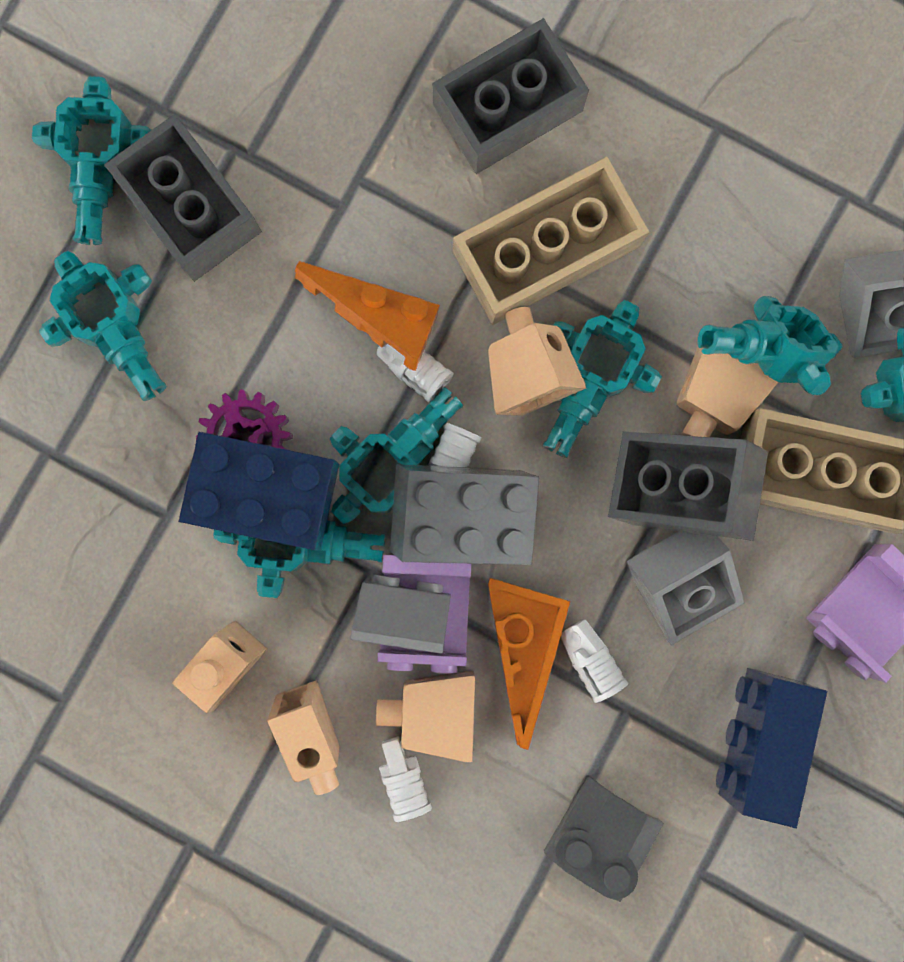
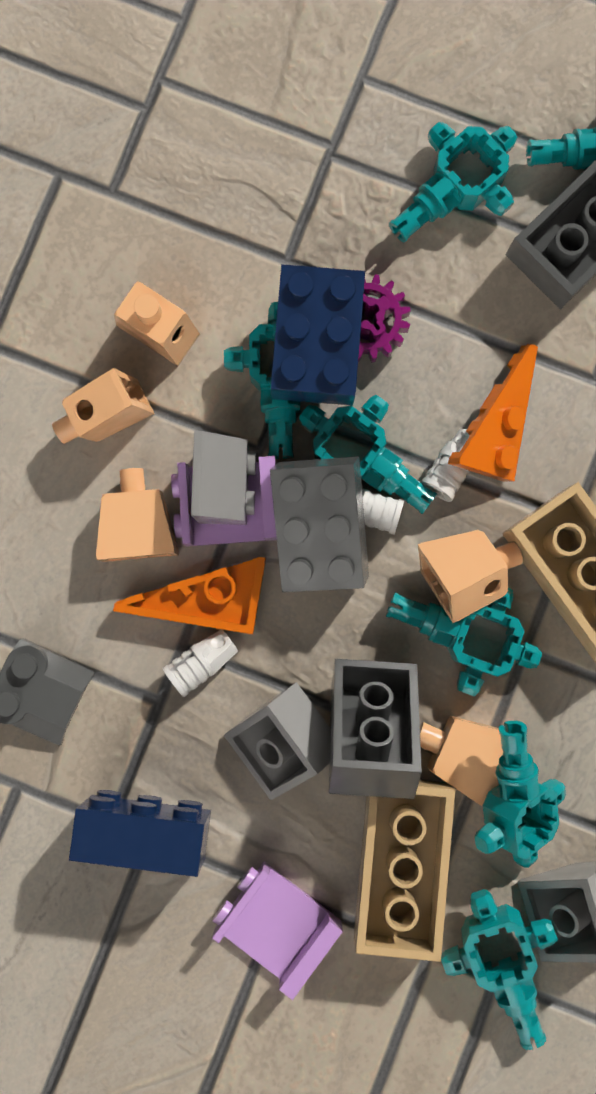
camera: 90 degrees right, 0 degrees up
white hinge [379,736,432,822] -> none

